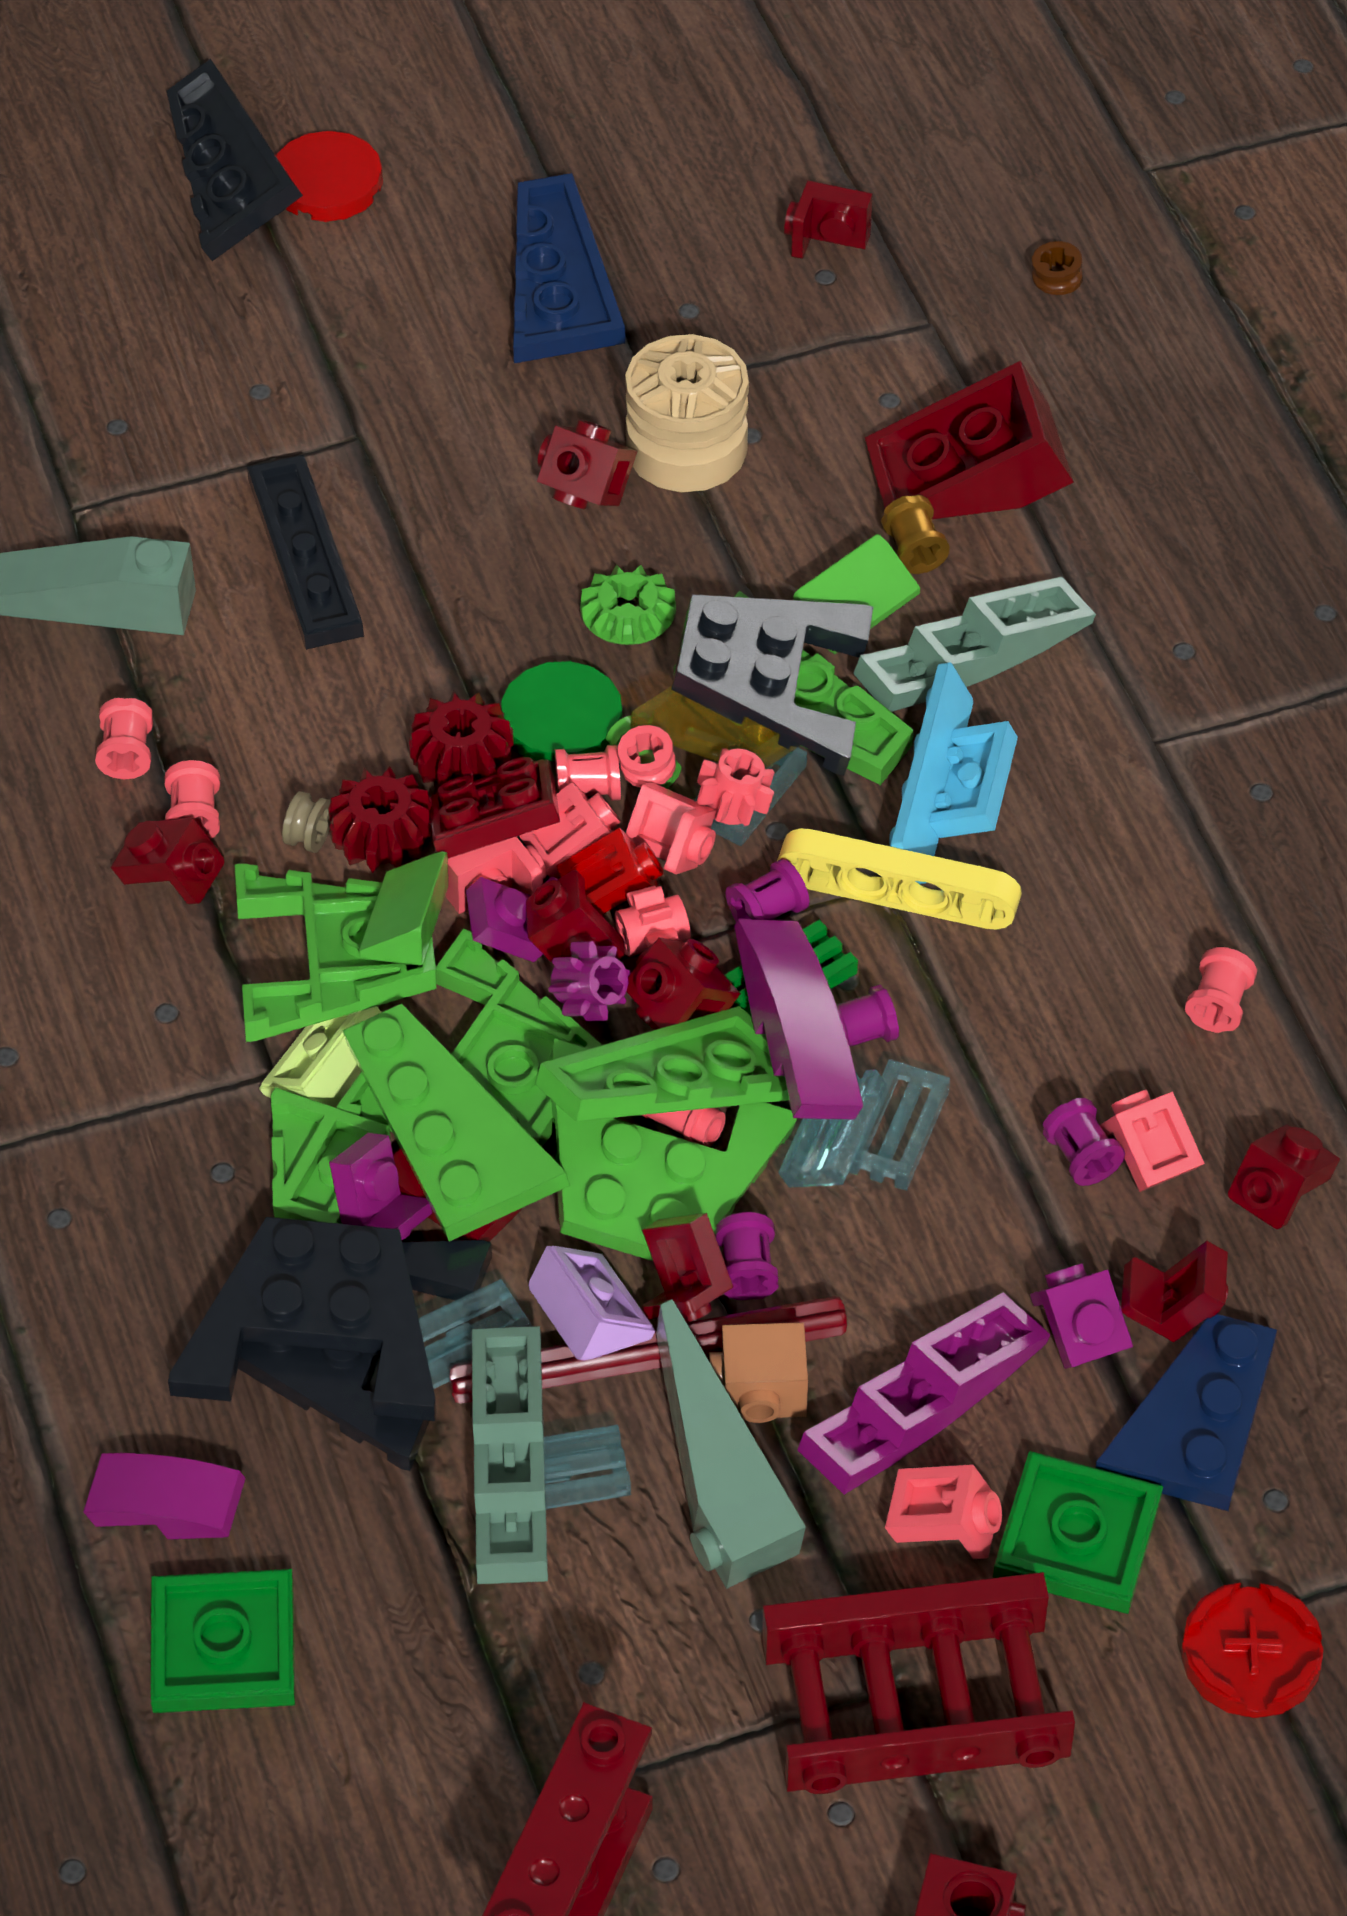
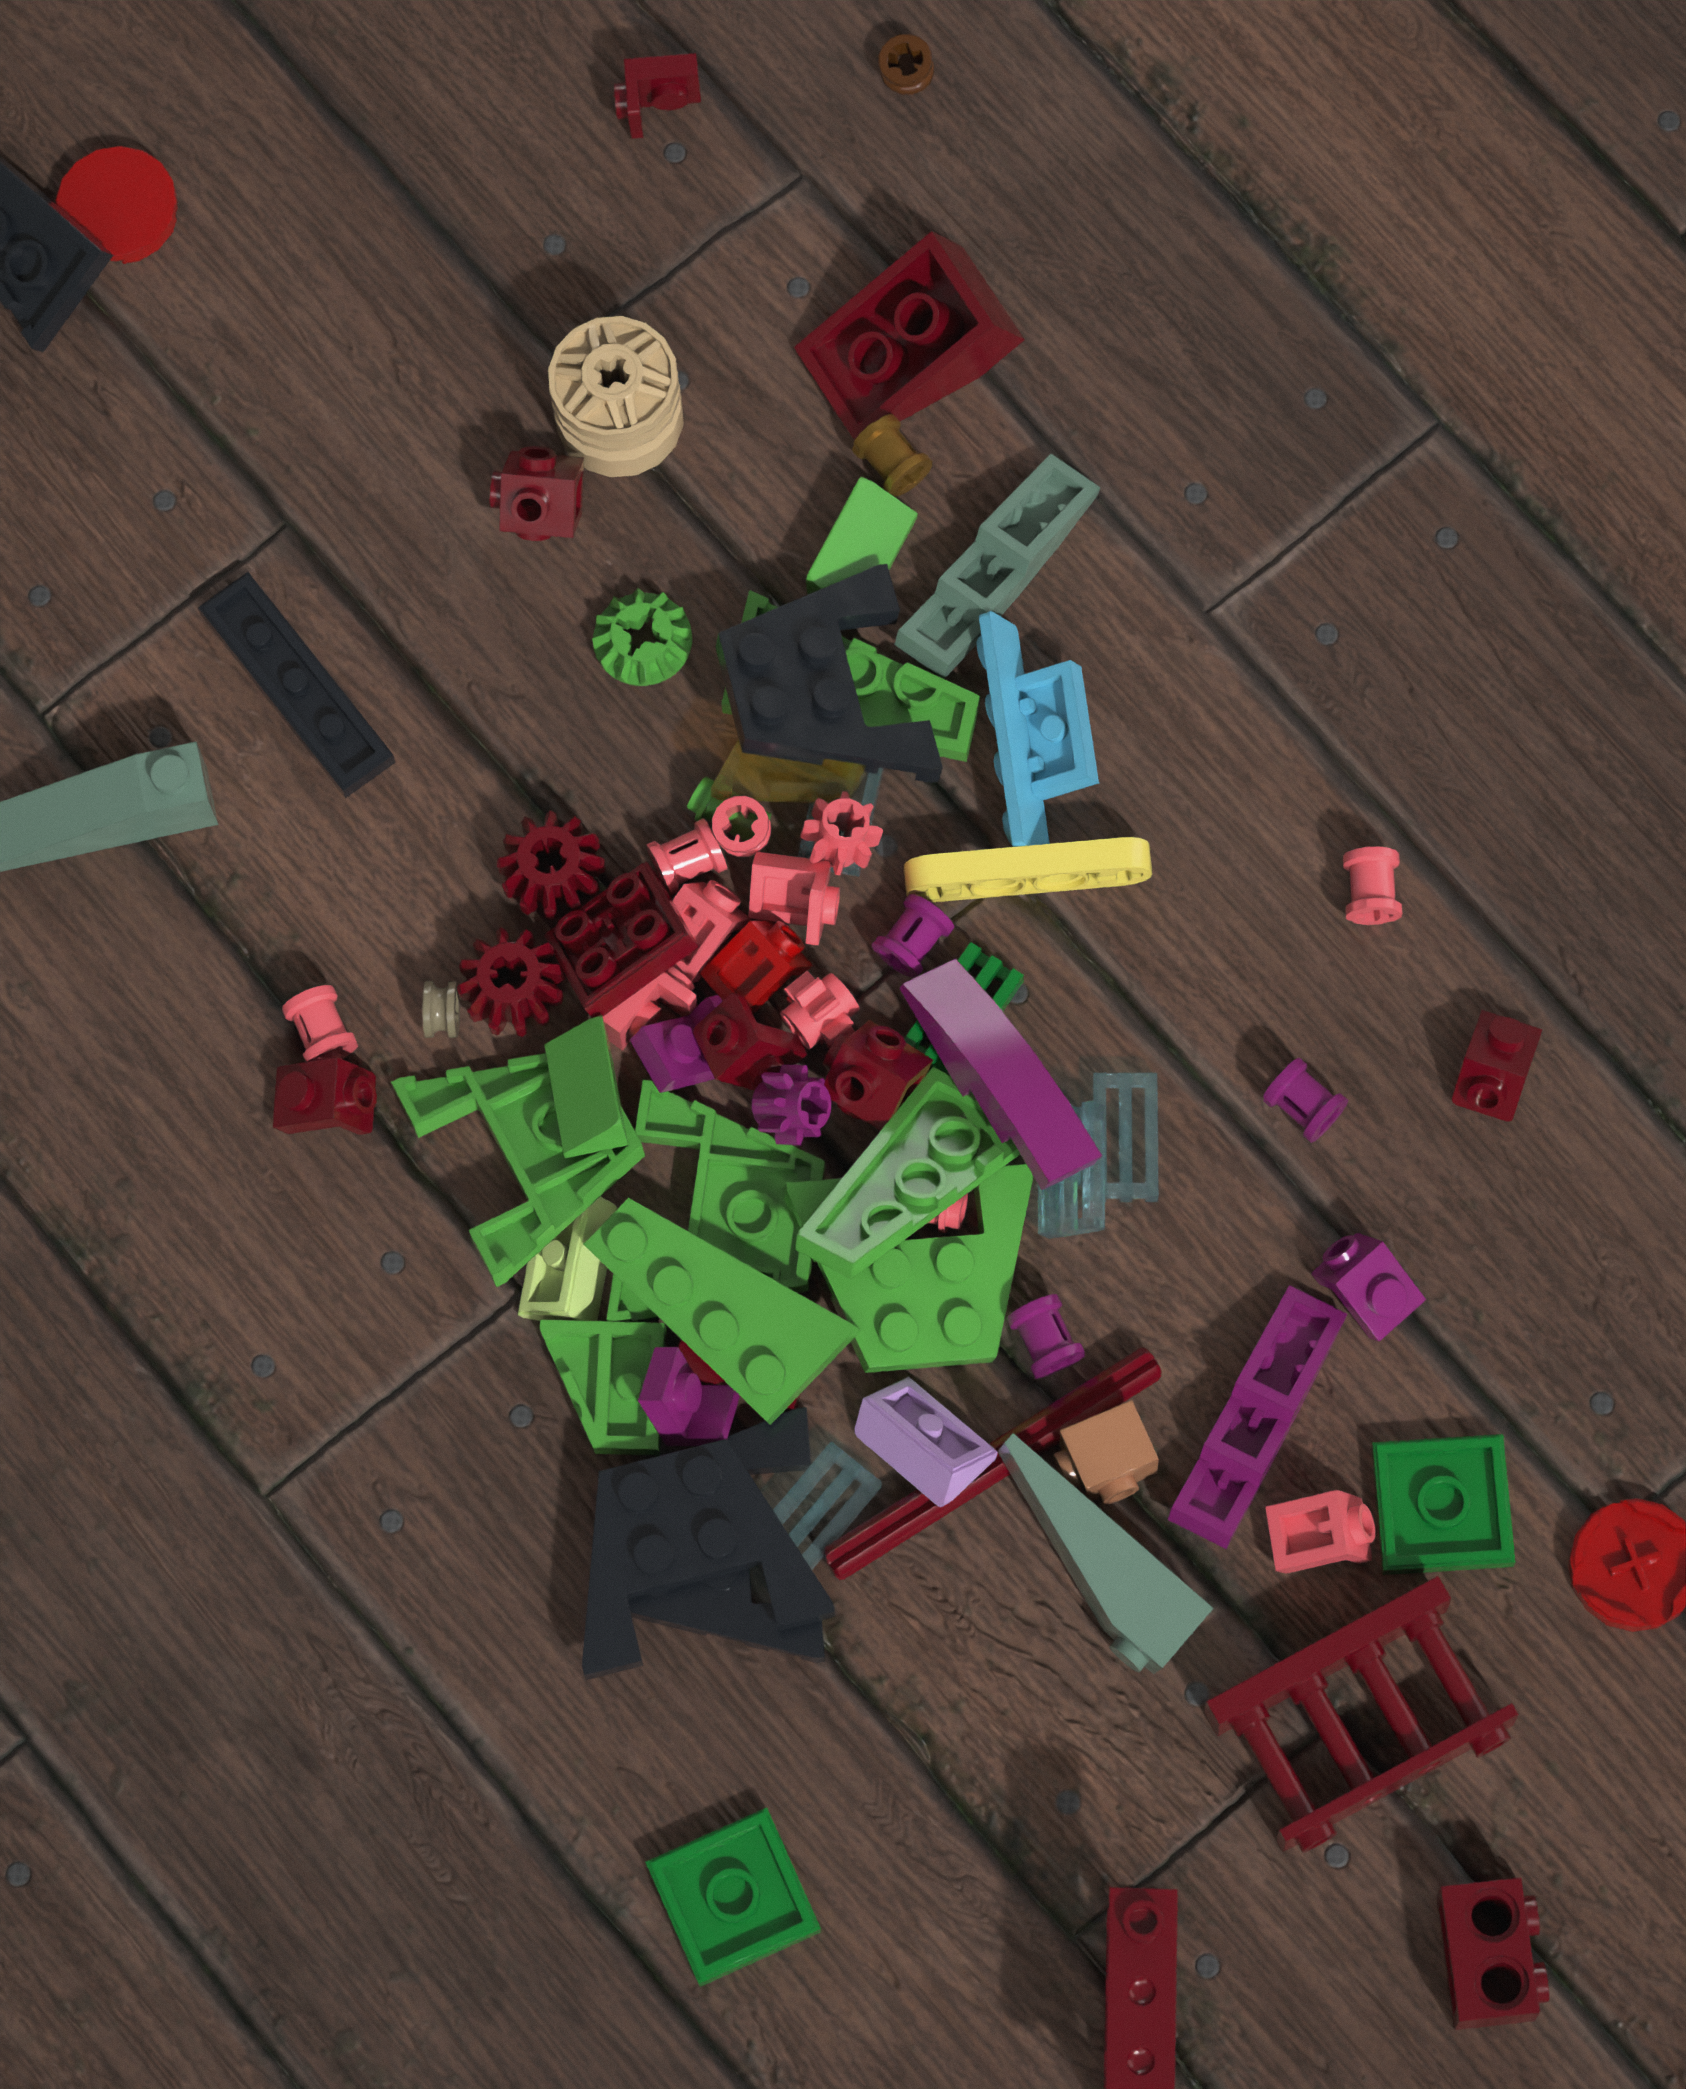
camera: 15 degrees left, 20 degrees up
magenta slope [83,1453,246,1539] -> none
coral bush [95,698,153,780] -> none
sand green slope [472,1326,548,1584] -> none
green tile [501,661,622,762] -> none
dark blue wing [513,173,625,363] -> none
clear light blue tile [544,1425,631,1509] -> none
dark red bracket [642,1213,733,1323] -> none
magenta bush [836,984,899,1047] -> none
dark blue wing [1096,1314,1277,1511] -> none
coral bracket [1100,1090,1205,1192] -> none
dark red bracket [1121,1241,1229,1342] -> none

